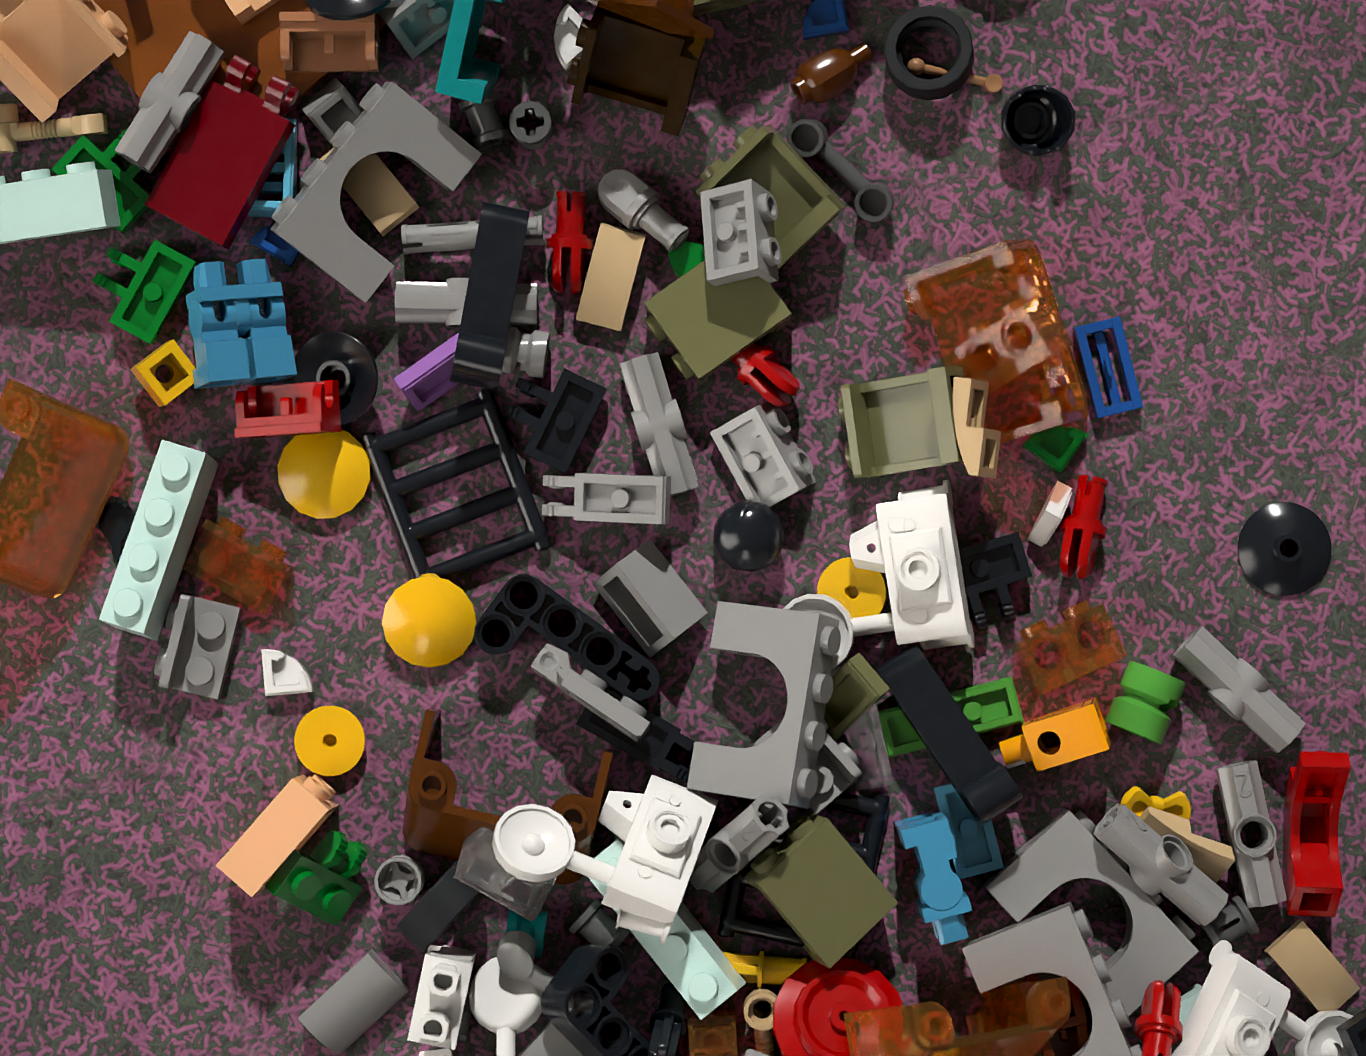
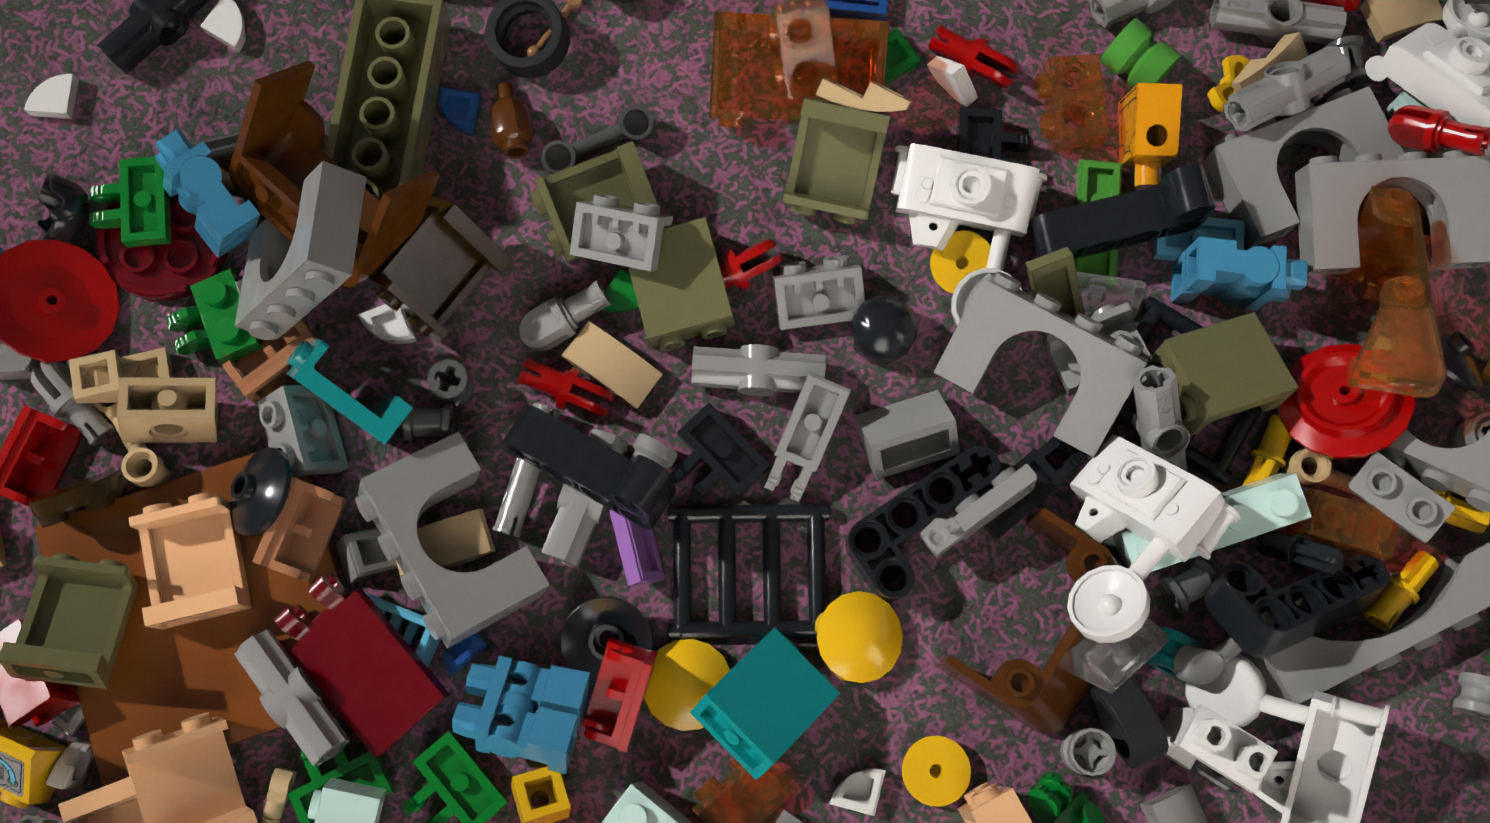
camera: 70 degrees left, 10 degrees down
none -> teal panel [690,627,840,780]

